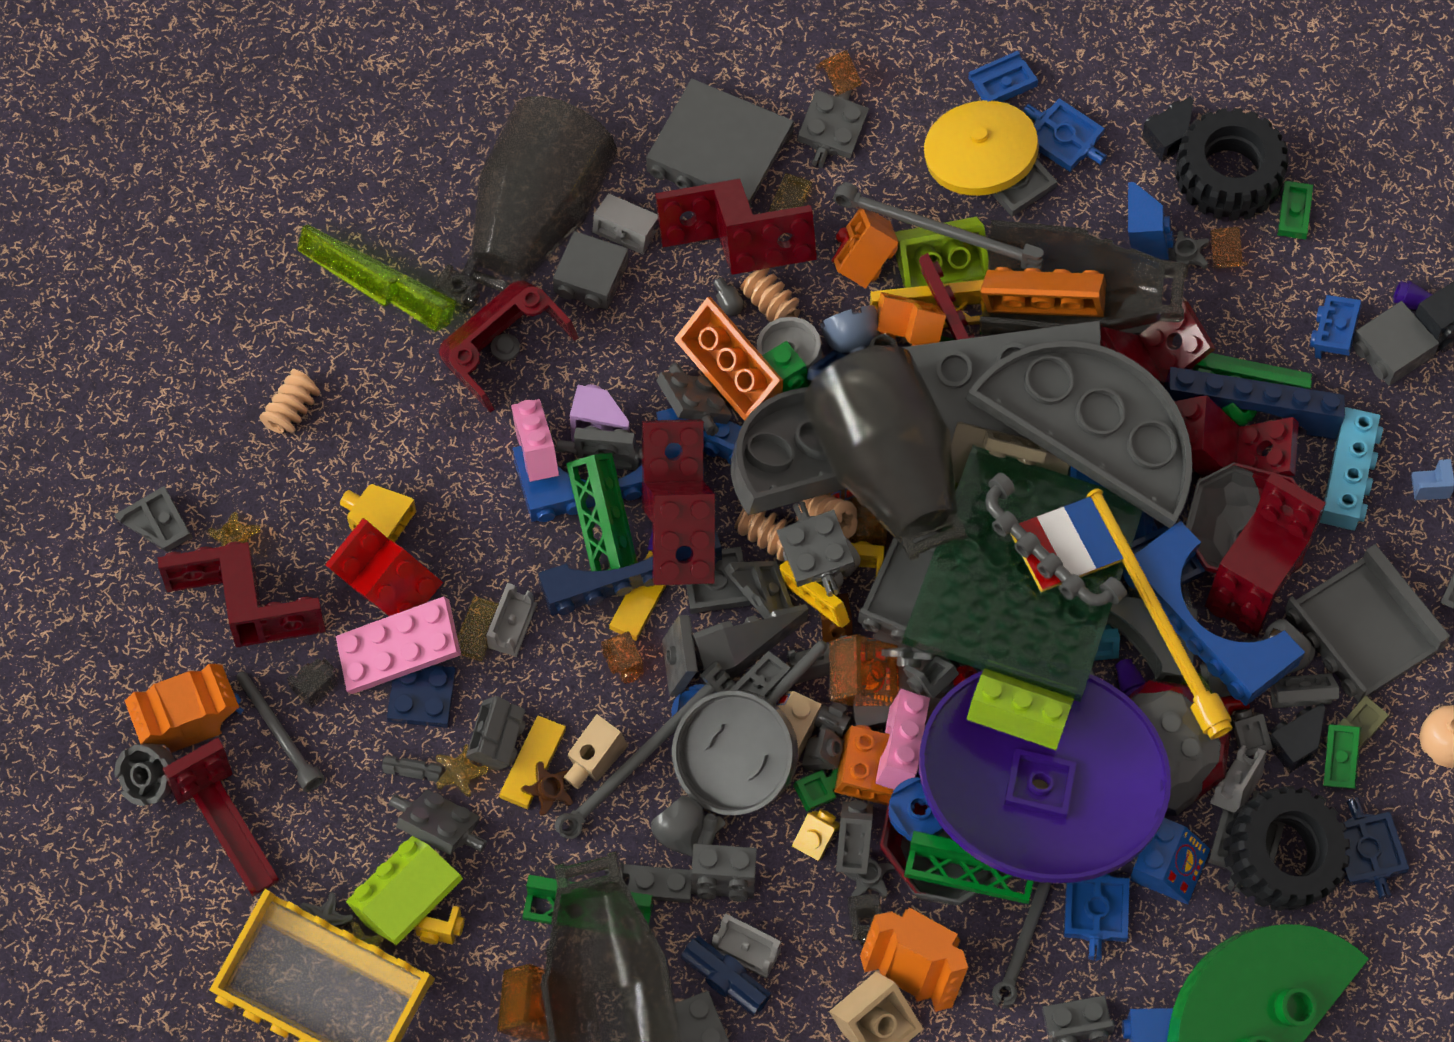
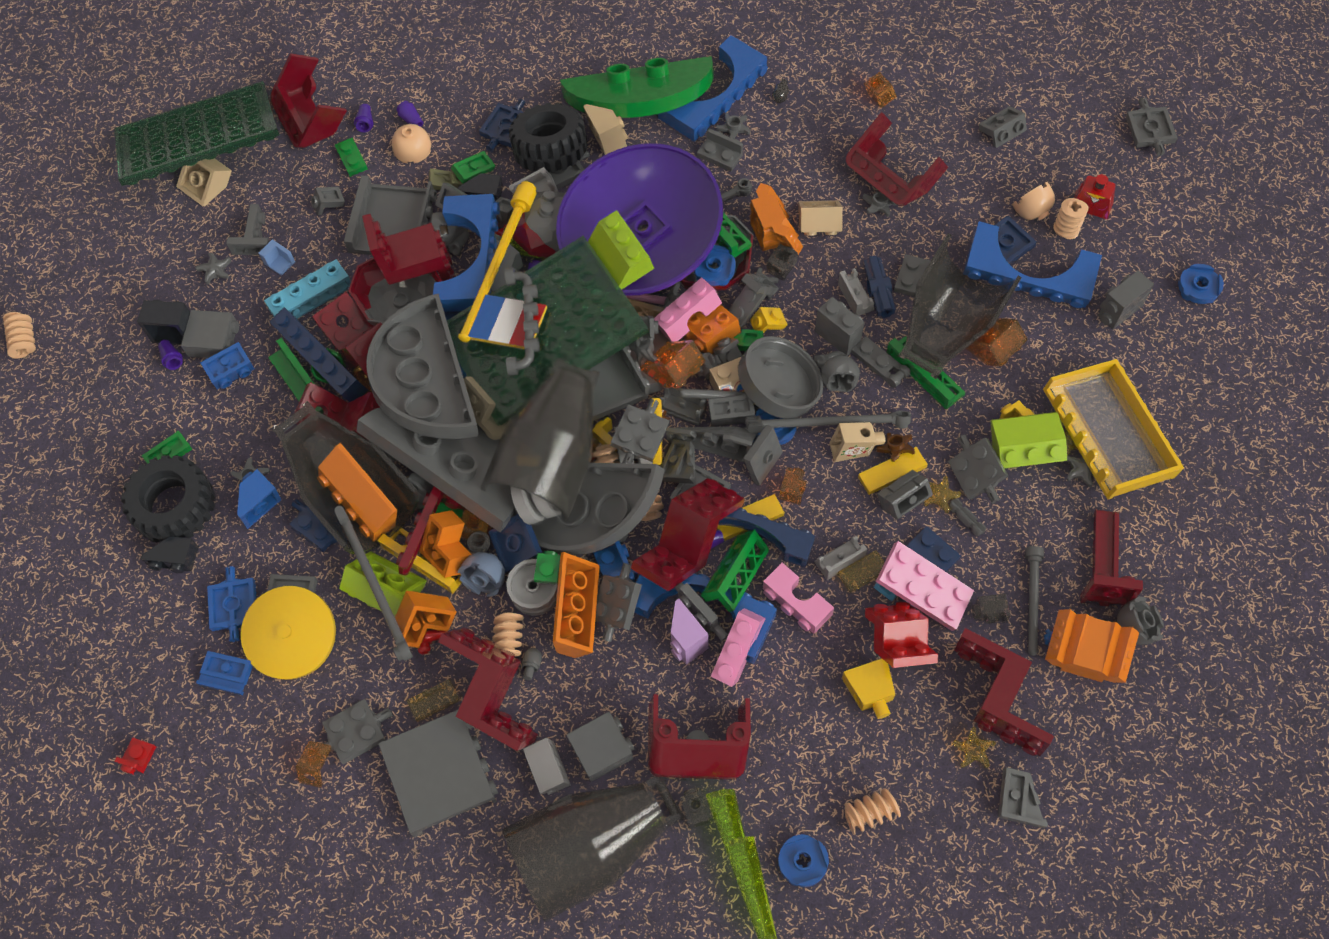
camera: 135 degrees left, 0 degrees up
clear orange bracket [1210,227,1248,268] -> none
none -> tan slope [583,104,628,155]
none -> bright pink arch [763,563,834,634]
none -> blue plate [778,834,829,887]

